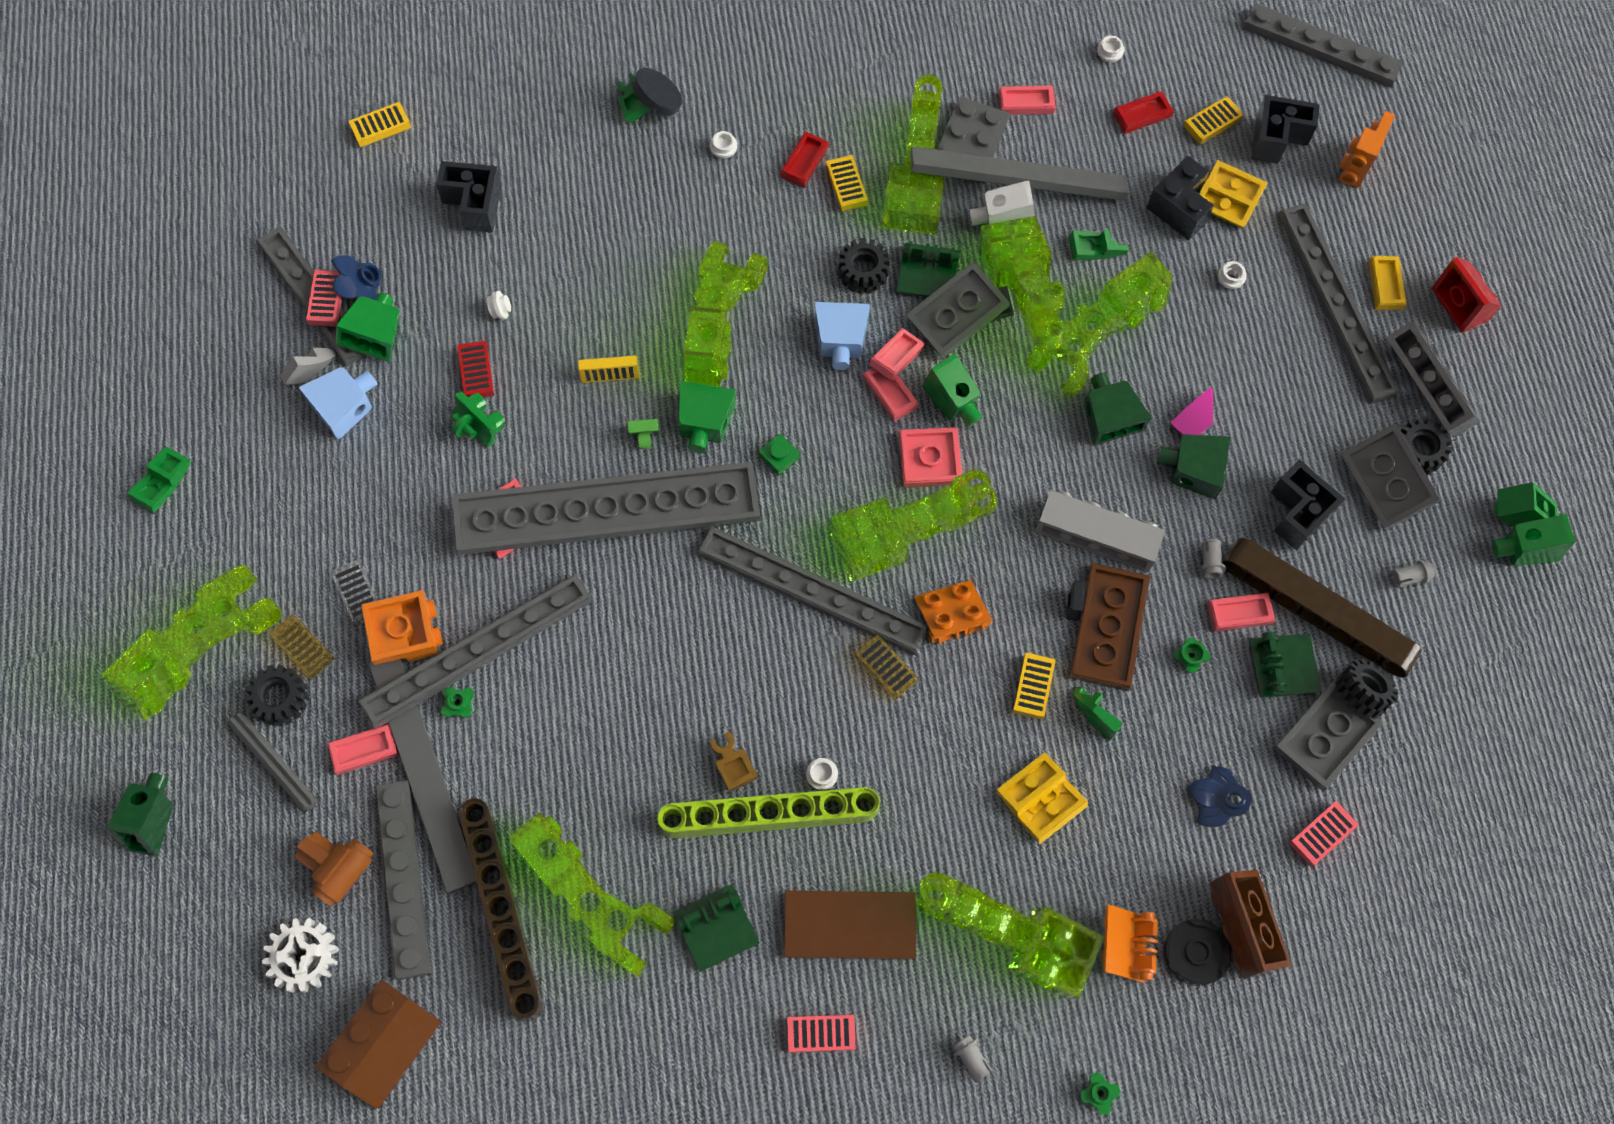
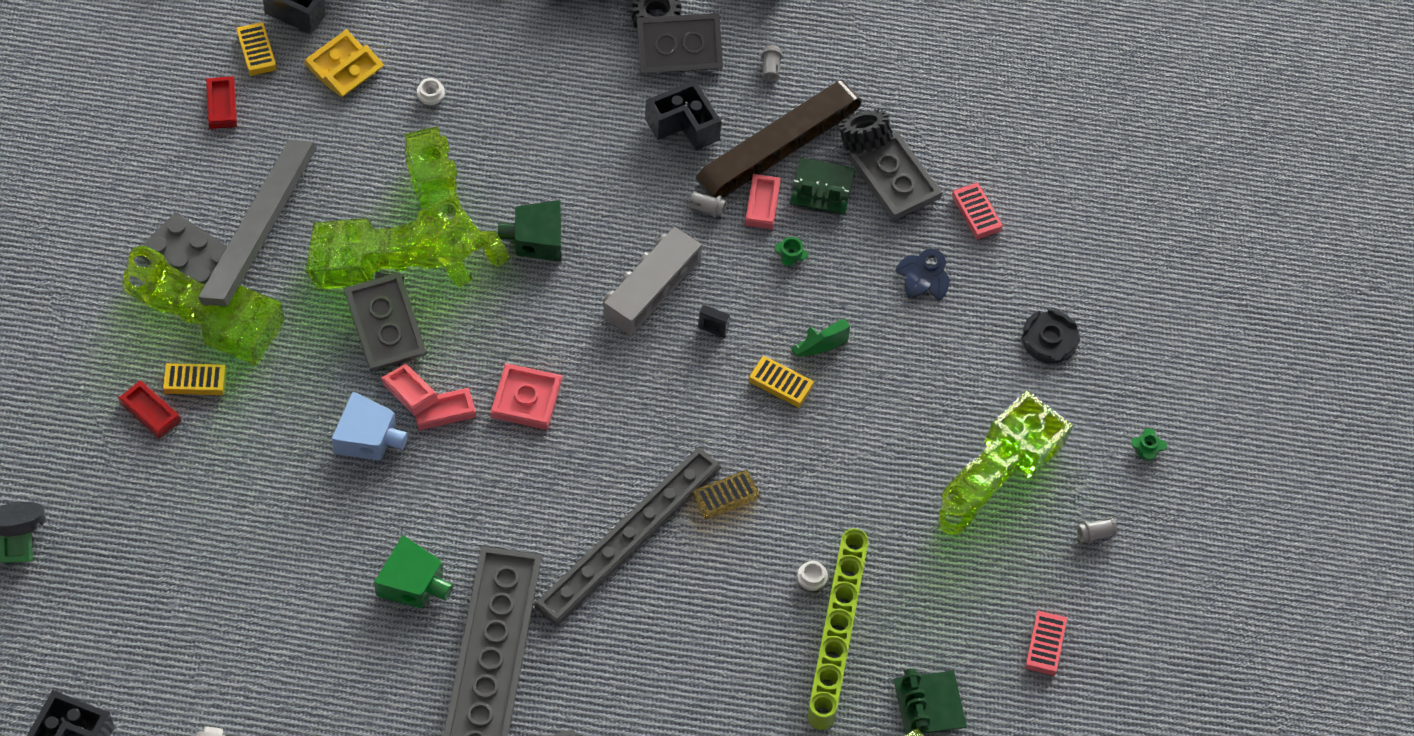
camera: 75 degrees left, 10 degrees down
yellow tile [578,356,640,383] -> none
bright green tile [628,419,659,449] -> none
clear neon green brick [684,240,769,387] -> none
white plate [710,131,737,159] -> none
pearl gold plate [710,732,758,793] -> none
green plate [758,434,800,476] -> none
reddish brown tile [785,890,916,960] -> none
clear neon green brick [829,469,998,582] -> none
black tyre [838,238,890,294] -> none
dark green hinge [897,241,960,297] -> none
orange hinge [914,580,993,645] -> none
green torso [921,353,983,427] -> none
white torso [970,180,1035,237] -> none
yellow slope [997,752,1088,844] -> none
coral tile [998,86,1055,115] -> none
green slope [1068,228,1129,261] -> none
reddish brown tile [1069,563,1150,692] -> none
white plate [1097,36,1124,62] -> none
orange hinge [1102,904,1158,983] -> none
black brick [1146,156,1214,240] -> none
dark green torso [1157,434,1230,499] -> none
dark pink slope [1170,388,1214,435] -> none
reddish brown slope [1210,870,1292,980] -> none
dark grey tile [1278,203,1399,404] -> none

